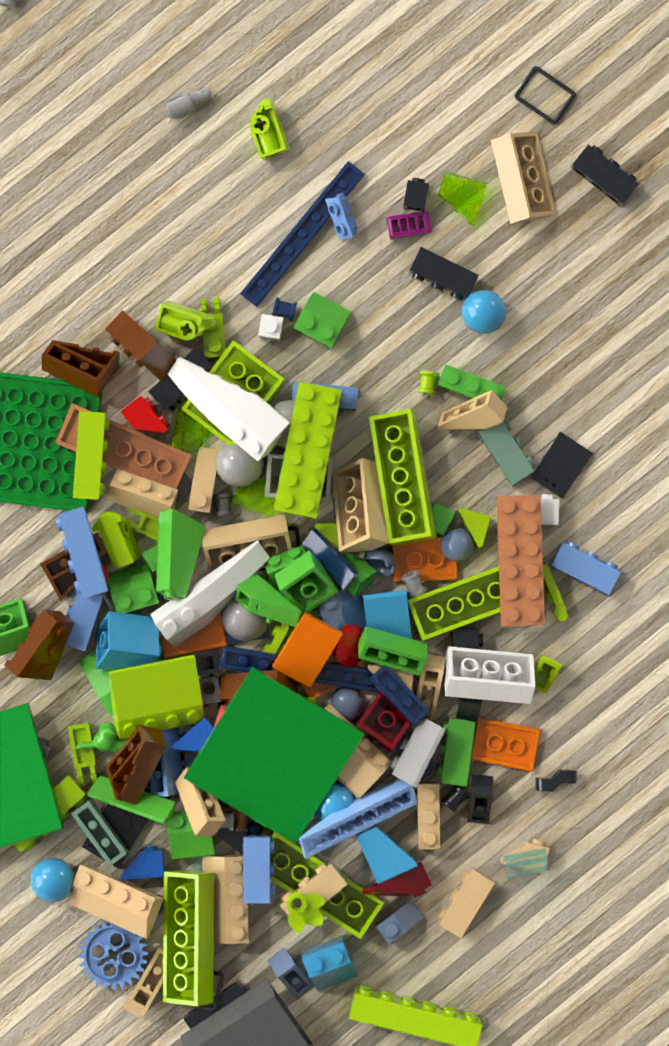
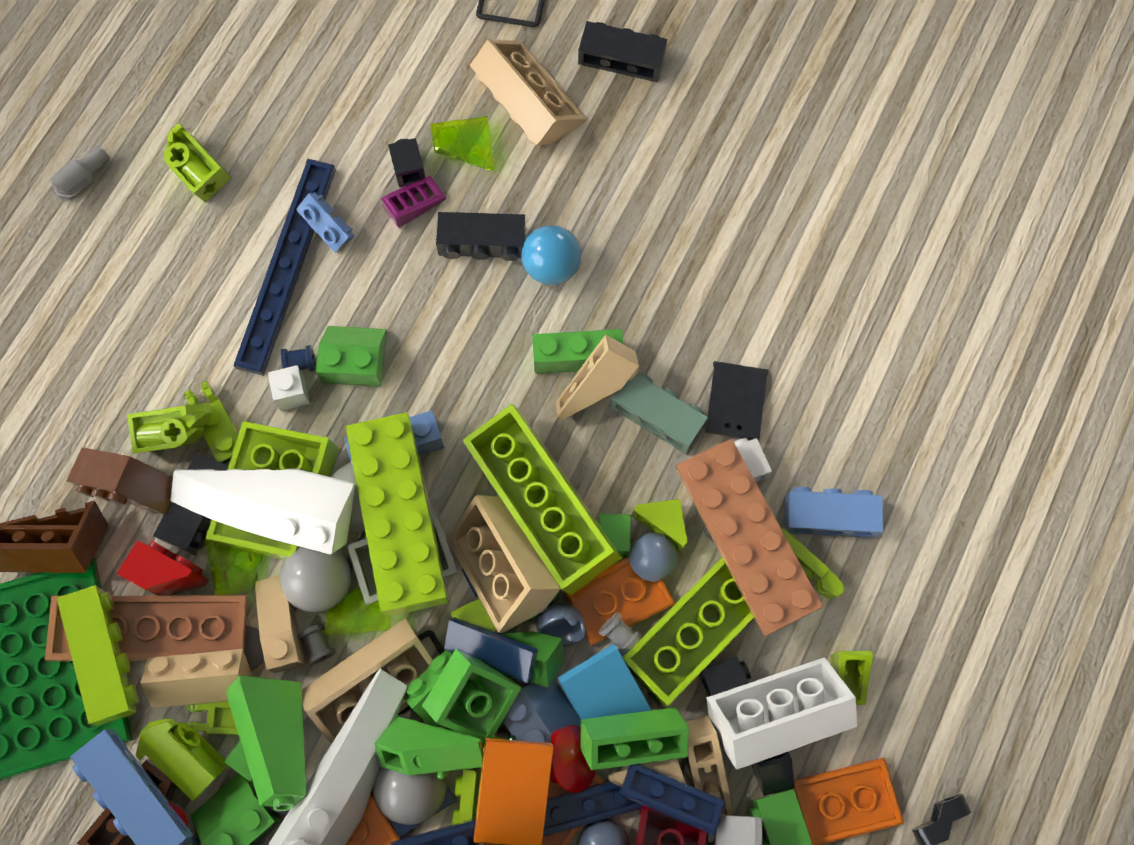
camera: 25 degrees left, 15 degrees down
lime bush [417,371,439,395] -> none

